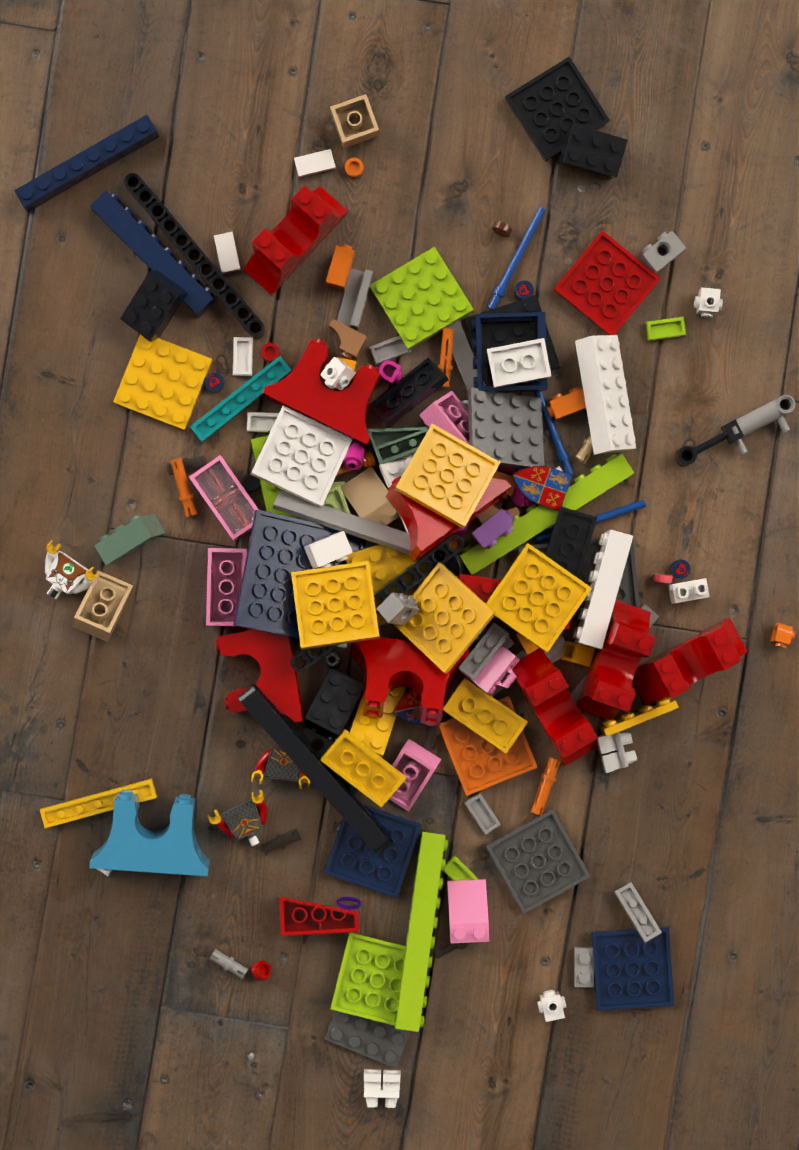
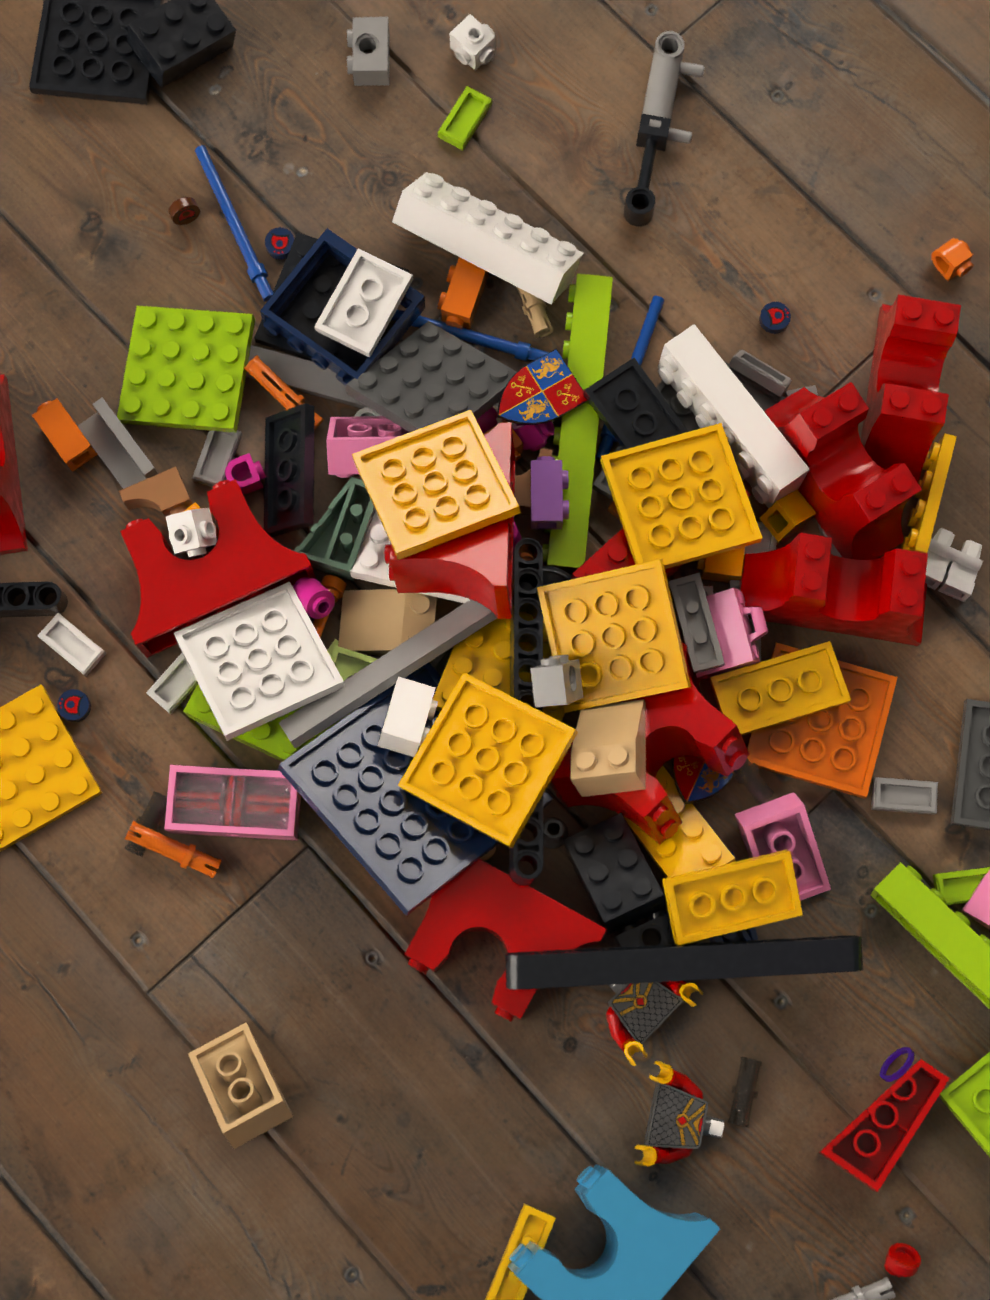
camera: 50 degrees left, 10 degrees down
torso [45,540,100,599] -> none
sand green wedge [94,513,166,565] -> none
teal plate [190,356,292,442] -> none
bright pink brick [206,548,248,626] -> none
black tile [242,472,261,492] -> none
red tile [261,343,280,363] -> none
dark blue plate [324,804,422,898] -> none
orange pin [530,757,561,815] -> none
red plate [553,230,661,335] -> none
coral tile [653,573,673,583] -> none
white hips [668,578,710,604] -> none
none -> tan slope [571,699,646,797]
none -> light grey tile [728,349,792,397]

